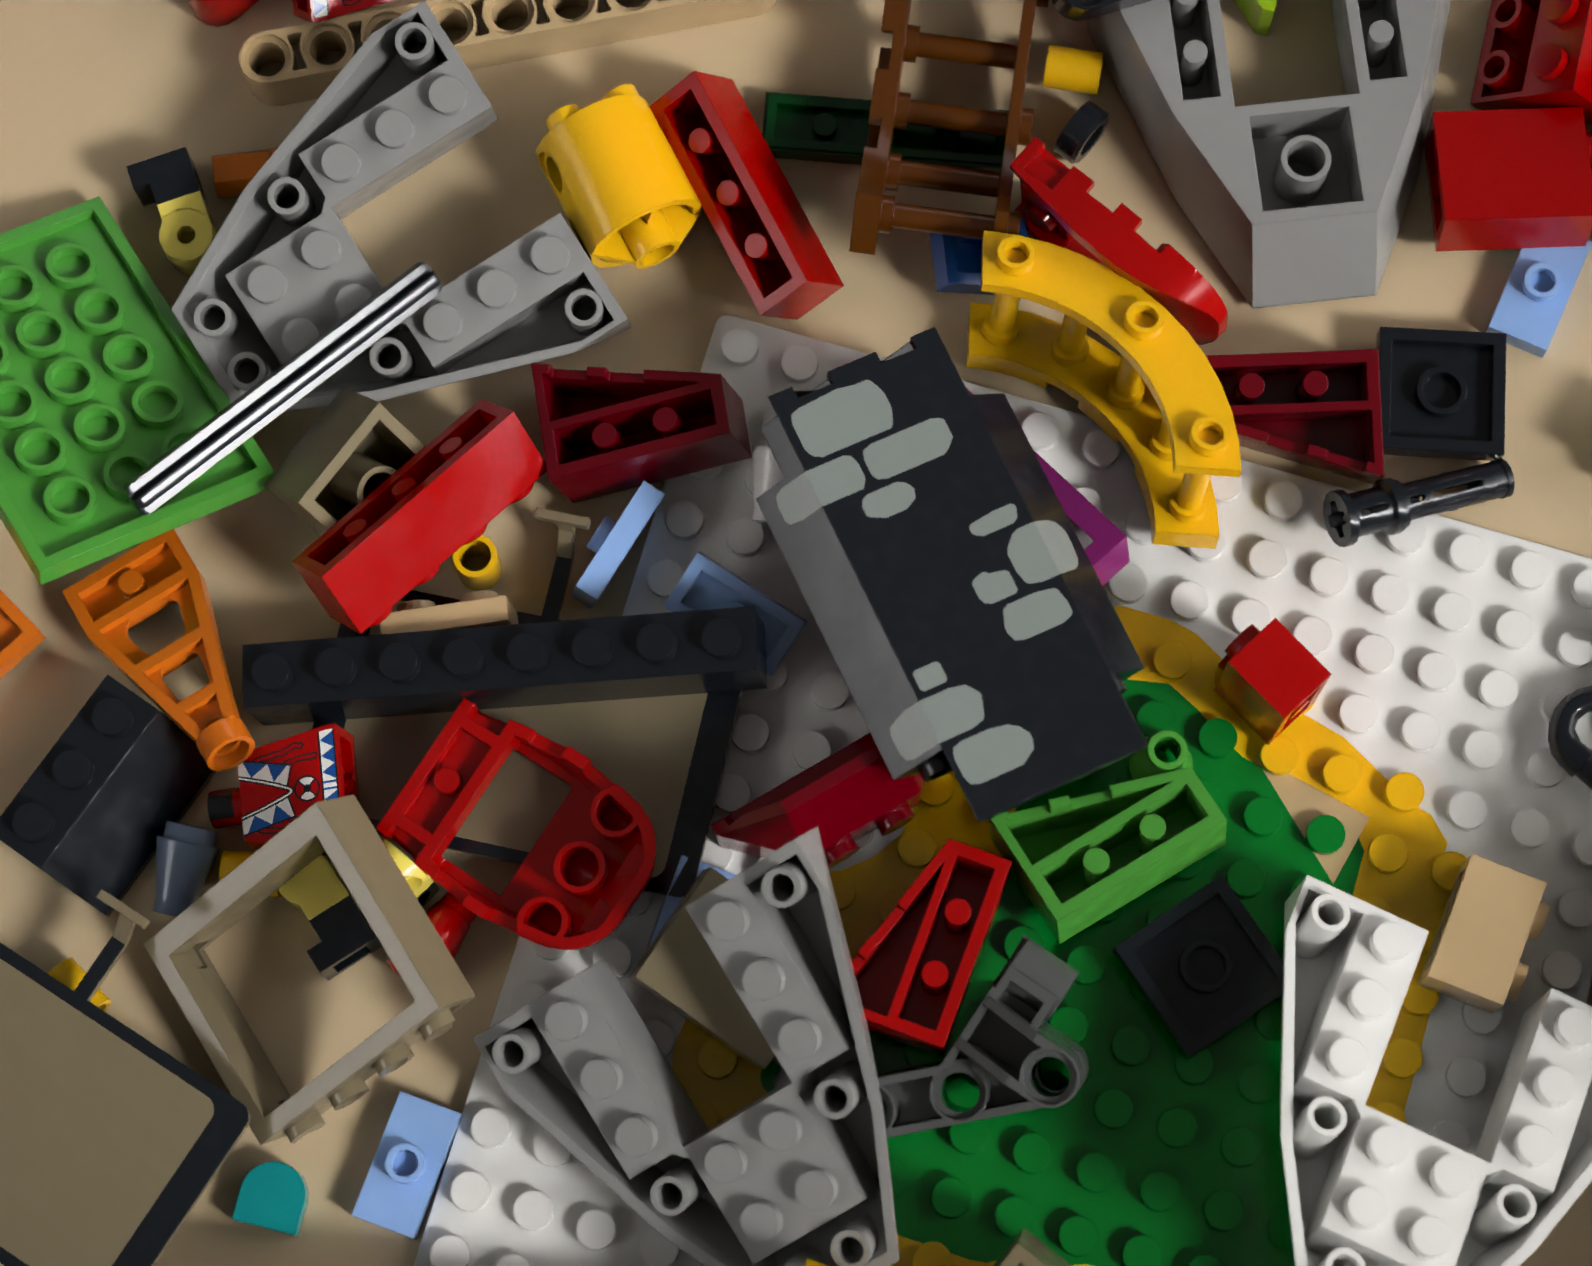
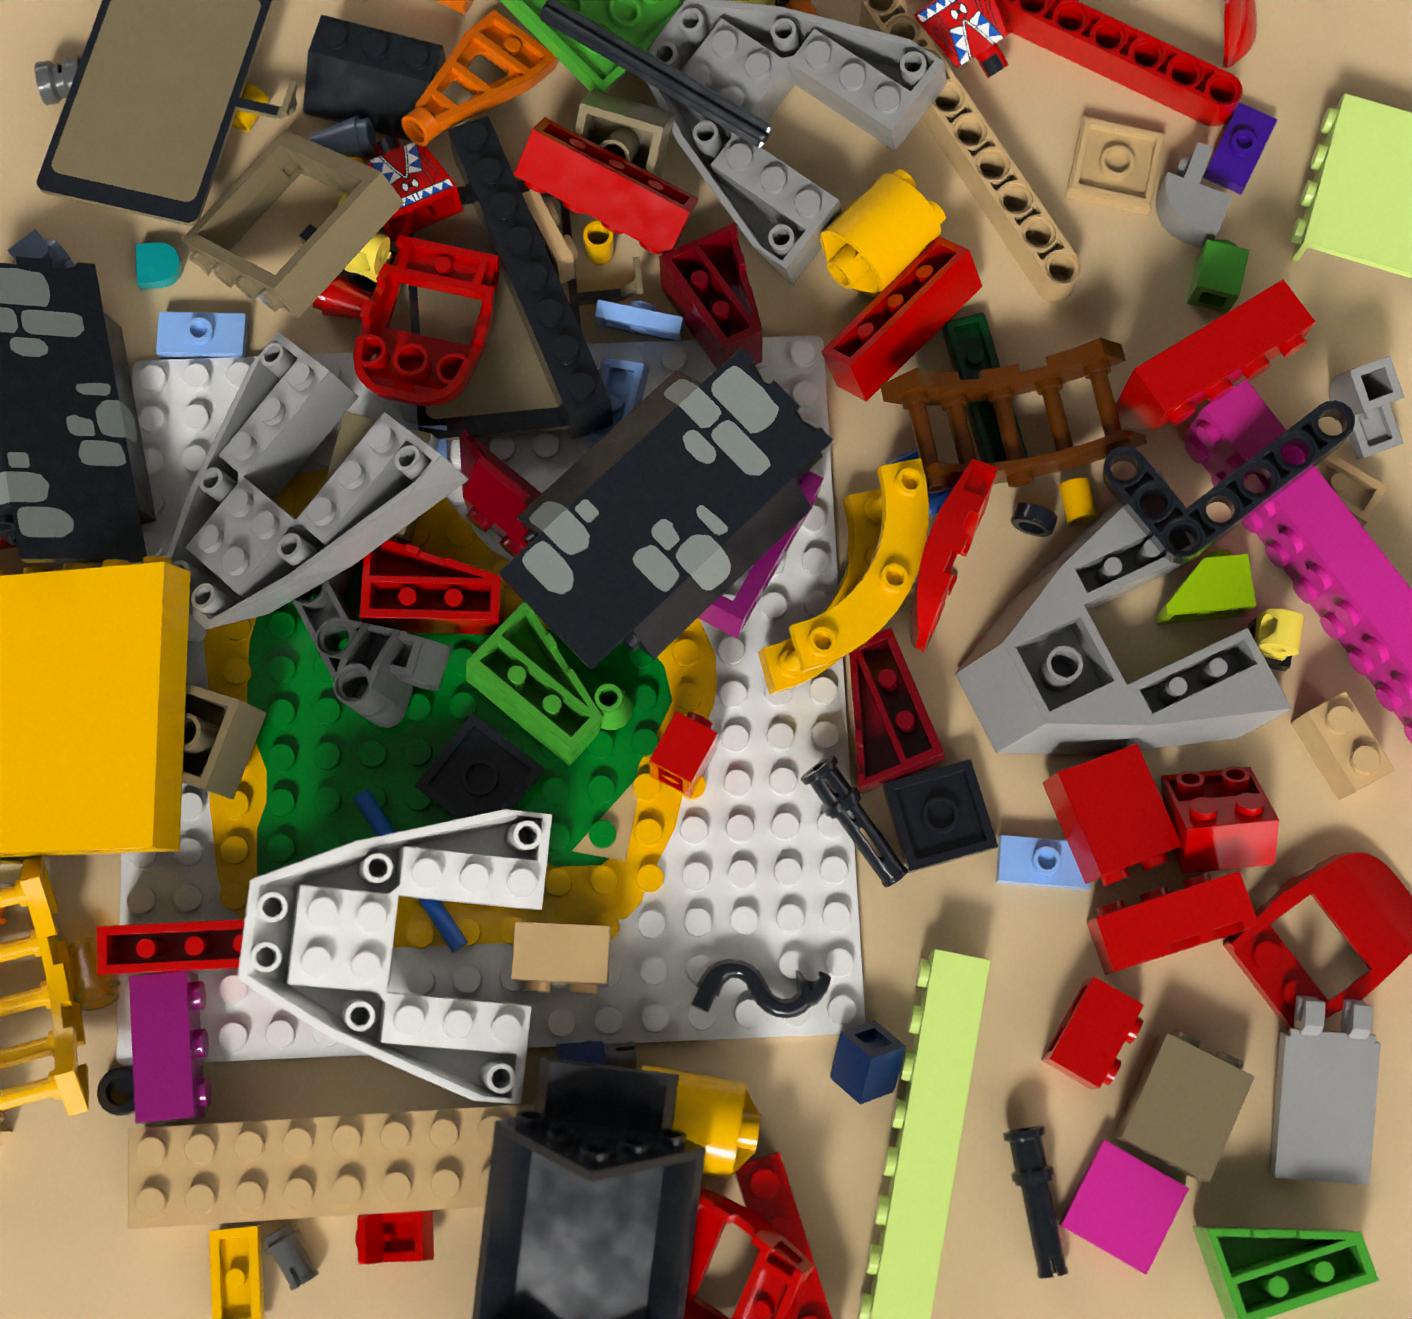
camera: 65 degrees right, 0 degrees up
none -> blue bar [353,790,468,953]

